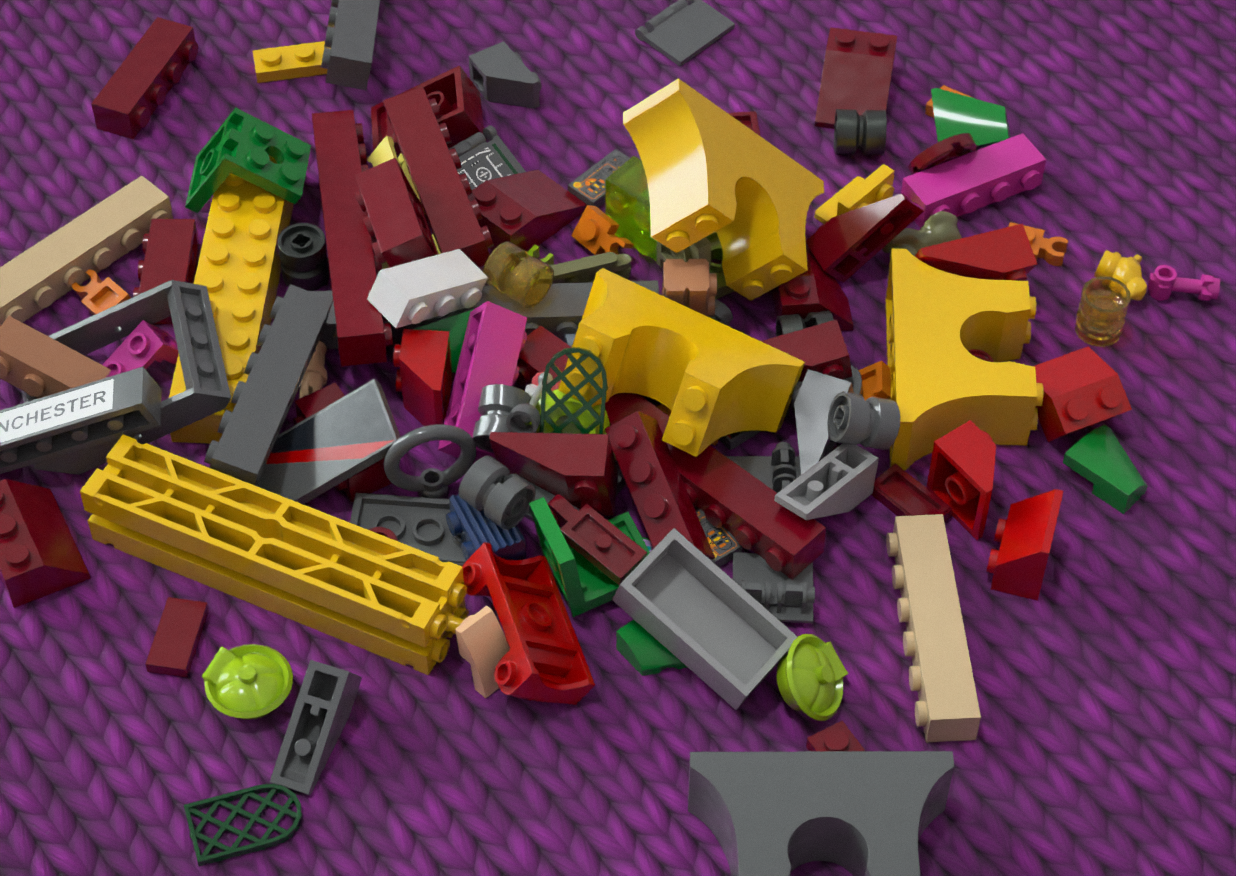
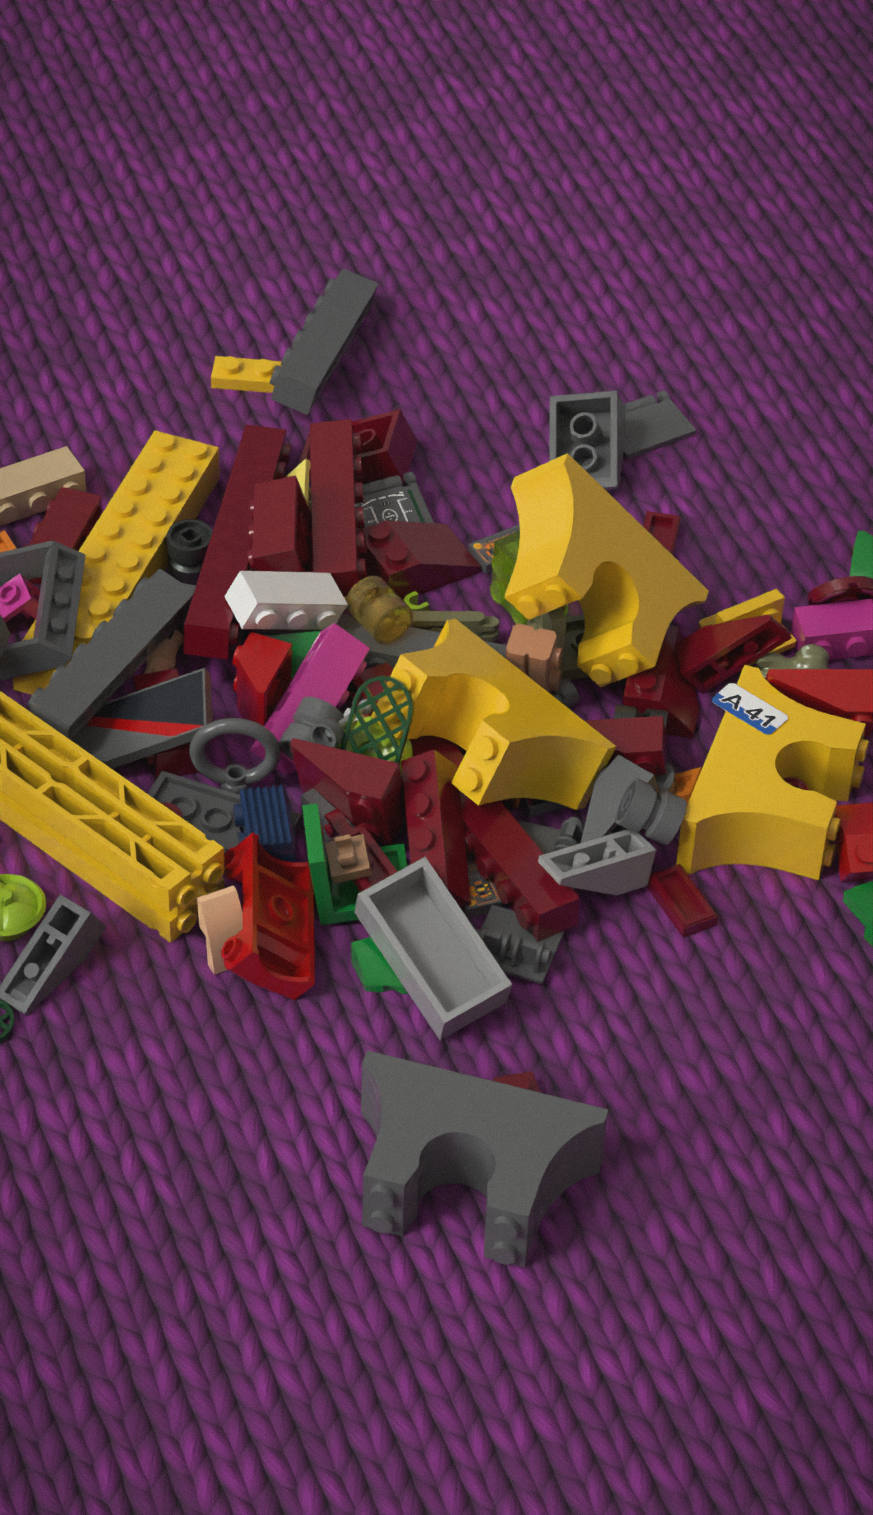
camera: 15 degrees right, 5 degrees down
dark red brick [91,17,198,139] -> none
green bracket [185,107,311,213] -> none
dark grey wheel [459,456,536,530] -> none
dark grey slope [469,41,542,109] -> none
orange plate [571,205,634,255] -> none
lime piece [777,634,848,721] -> none
dark red slope [814,27,897,129] -> none
pearl dark grey wheel [834,109,887,155] -> none
tan brick [886,514,981,743] -> none
red slope [926,420,996,540] -> none
red slope [986,489,1064,601] -> none
none -> medium nougat tile [325,834,372,884]
none -> dark grey slope [549,390,625,490]
none -> sticker [712,683,788,735]

